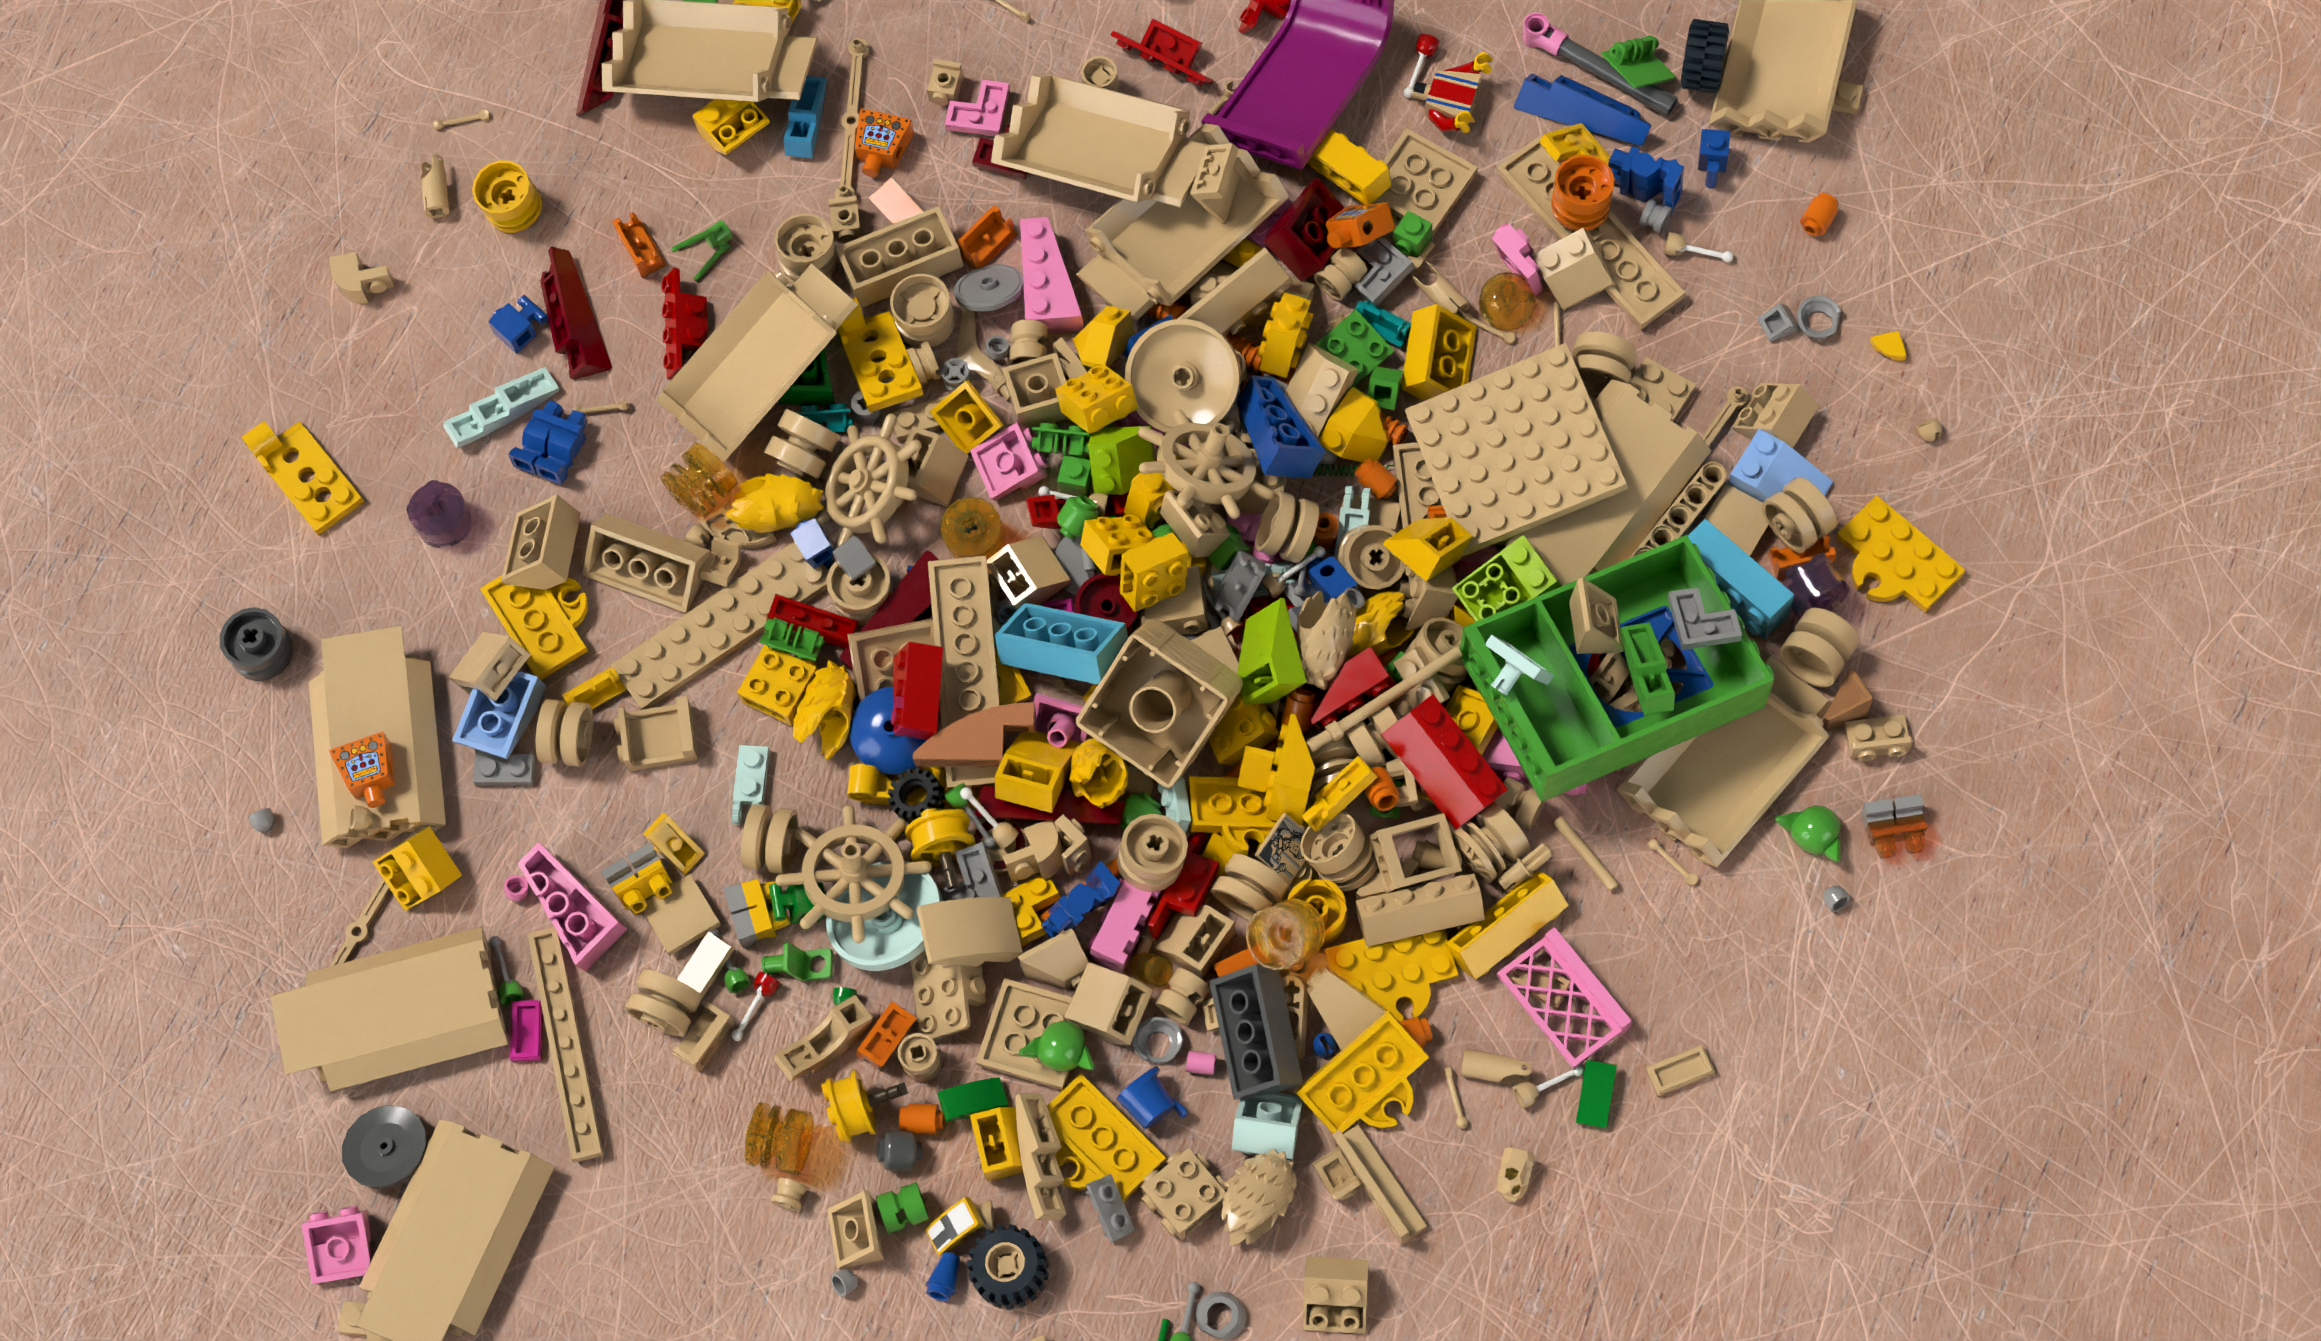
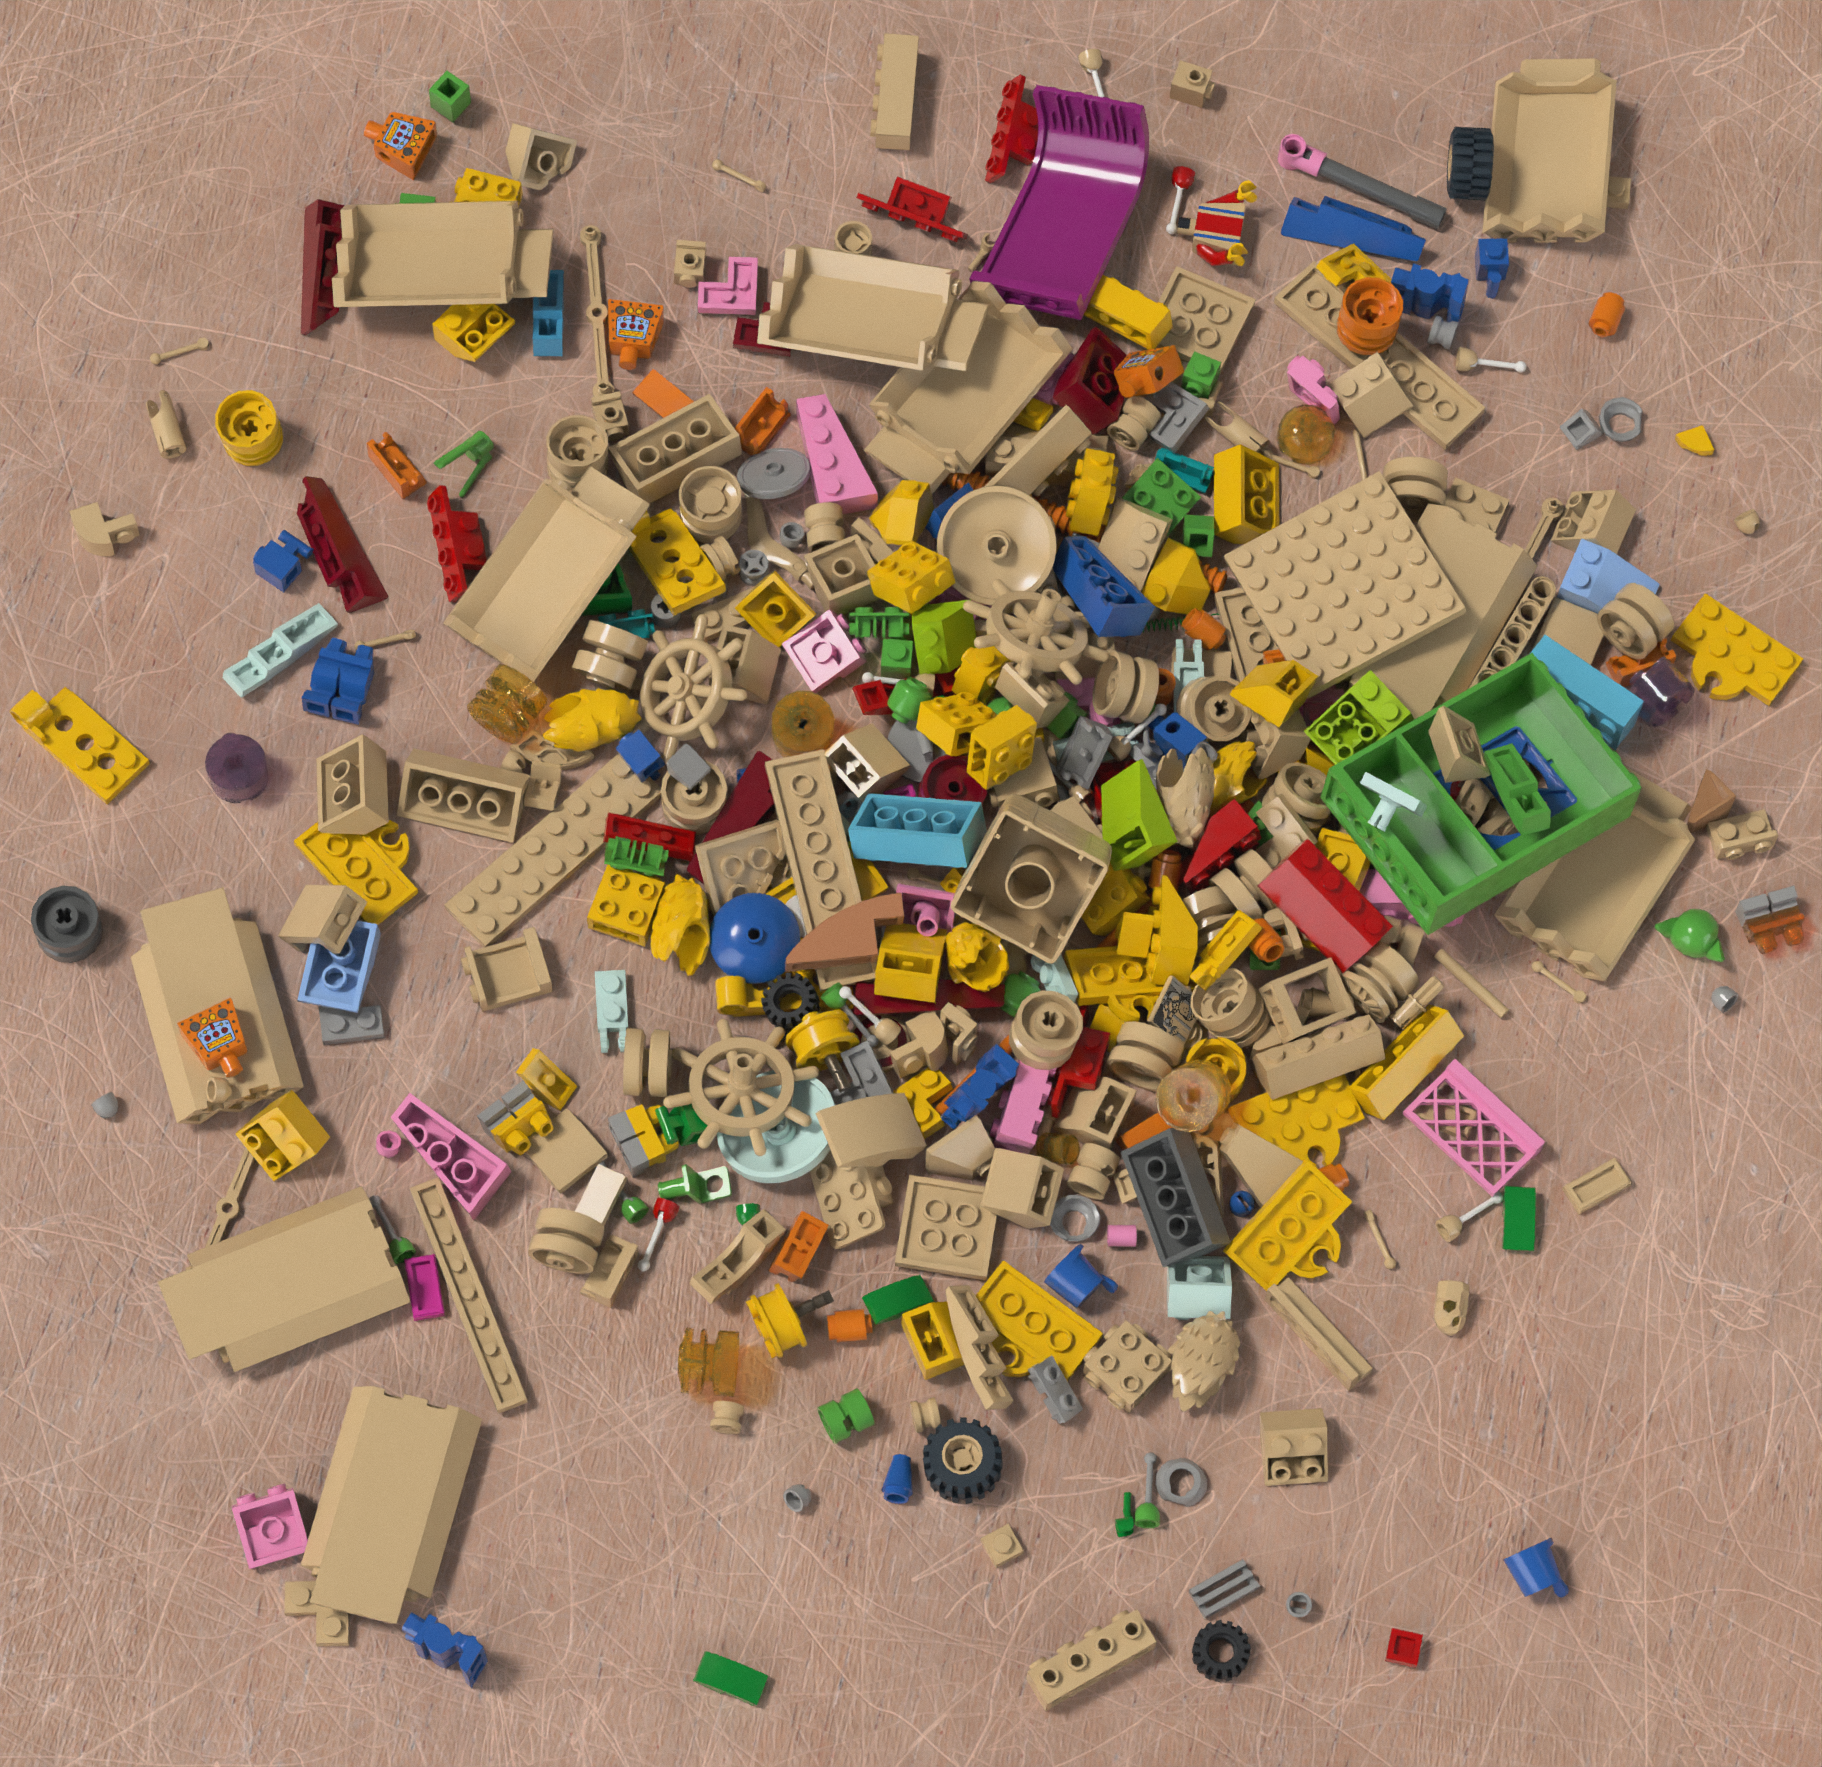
camera: 20 degrees left, 0 degrees up
dark grey piece [342,1105,427,1188] -> none
tan wheel [536,699,593,767] -> none
yellow hinge [562,667,627,710] -> none
tan slope [827,1190,885,1269] -> none
dark grey head [877,1131,922,1171] -> none
red wedge [891,642,943,740] -> none
tan wheel [898,1033,942,1082] -> none
slope [926,1197,984,1257] -> none
bright green piece [1019,1021,1095,1071] -> none
tan bracket [1190,143,1240,223] -> none
tan bar [1306,646,1463,753] -> none
tan bracket [1311,1148,1362,1200] -> none
tan piece [1461,1049,1532,1084] -> none
bright green hinge [1601,35,1676,89] -> none
light grey plate [1667,587,1742,650] -> none
tan wheel [1779,608,1859,687] -> none

